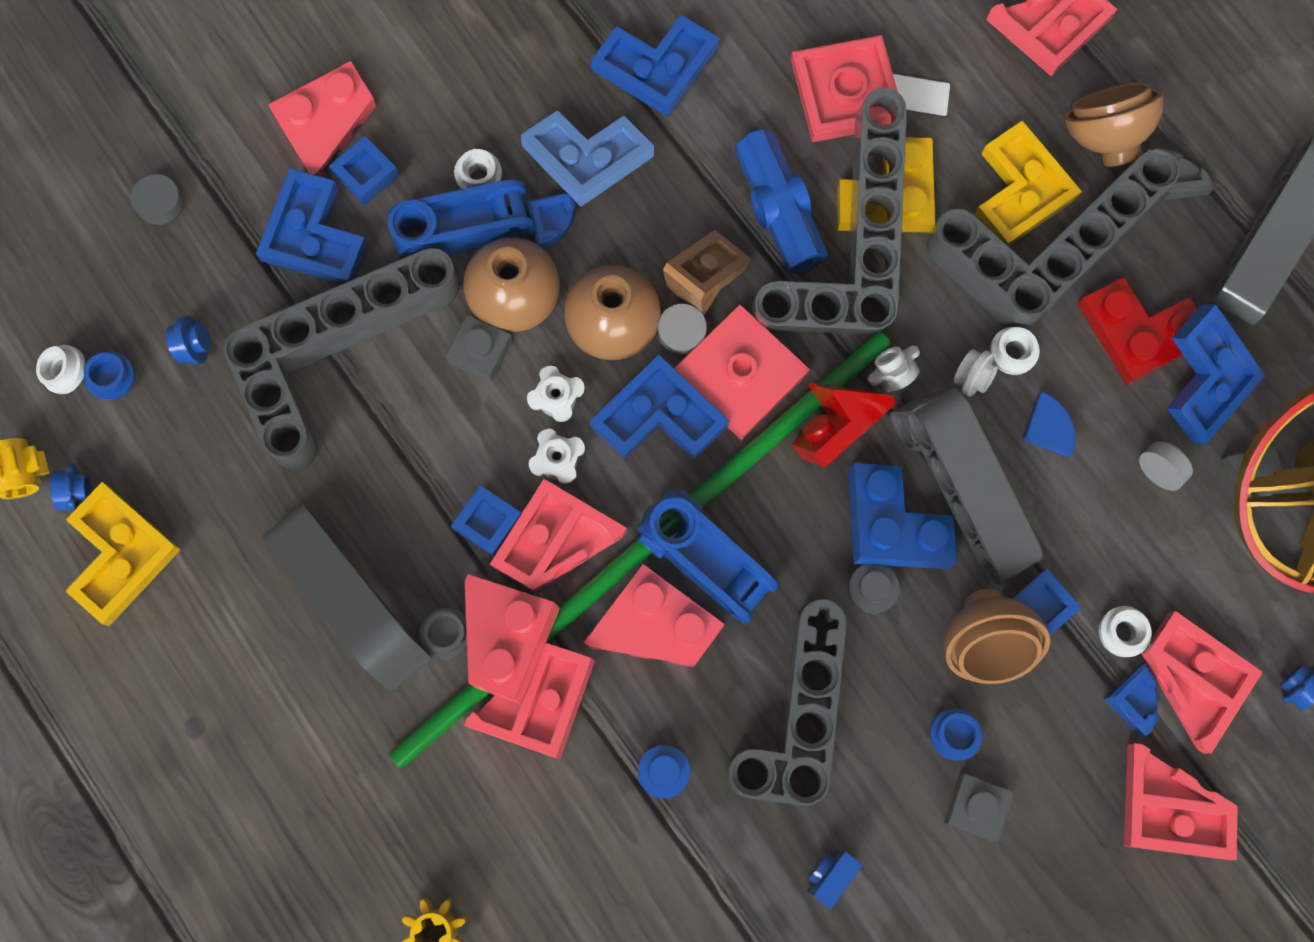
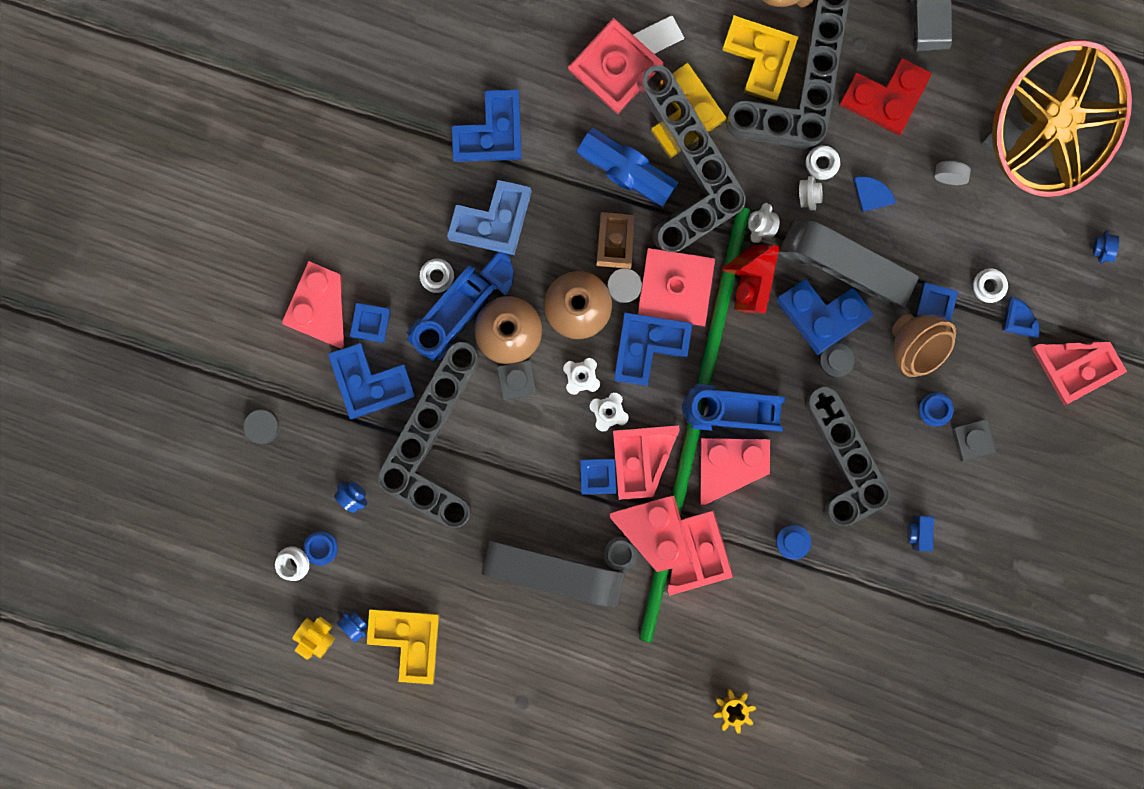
camera: 35 degrees left, 10 degrees up
coral wing [1141,611,1263,754] -> none
blue plate [1167,304,1265,445] -> none

